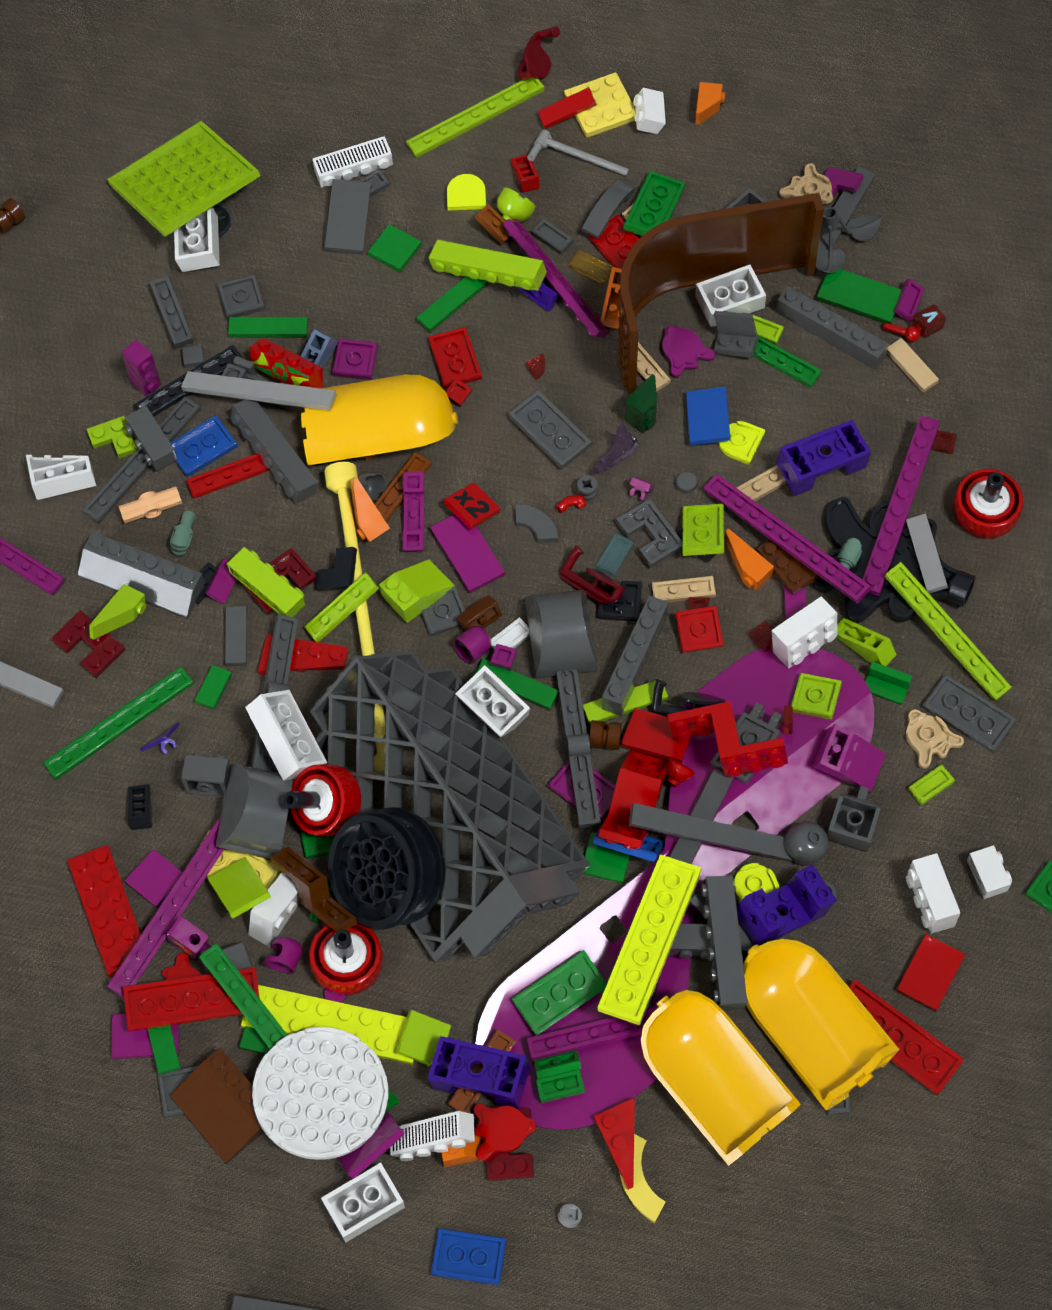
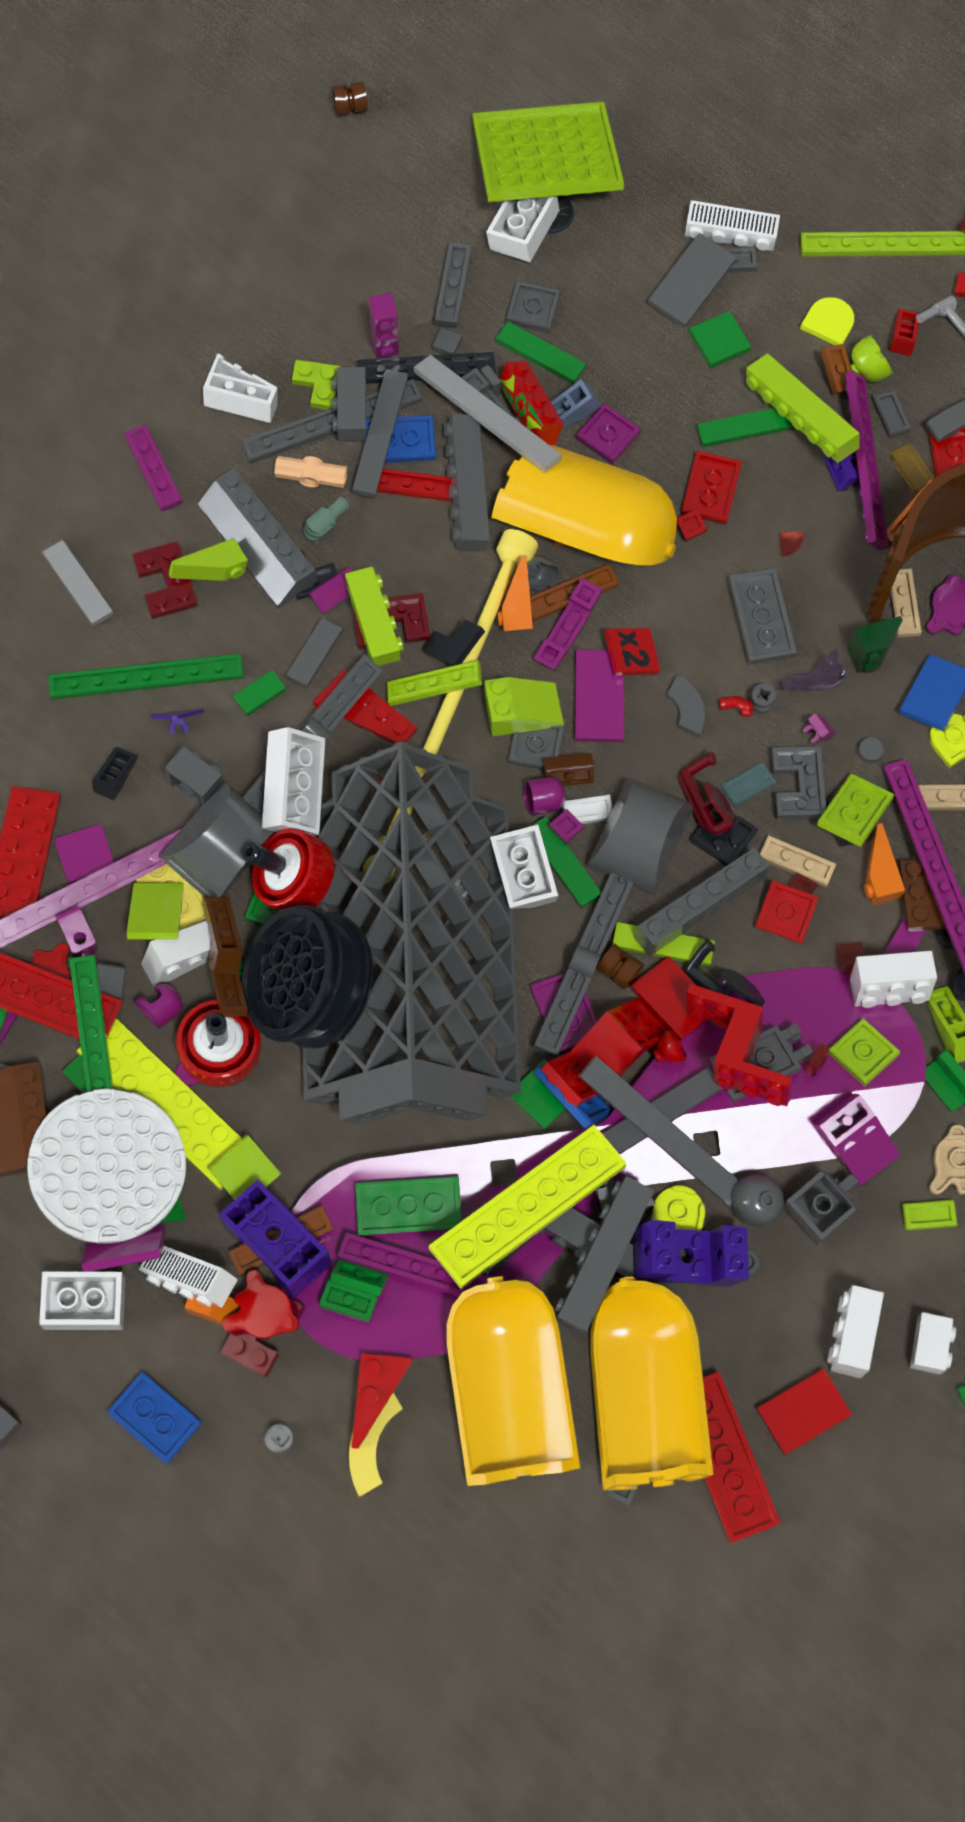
camera: 25 degrees right, 5 degrees up
none -> dark grey tile [352,369,408,498]

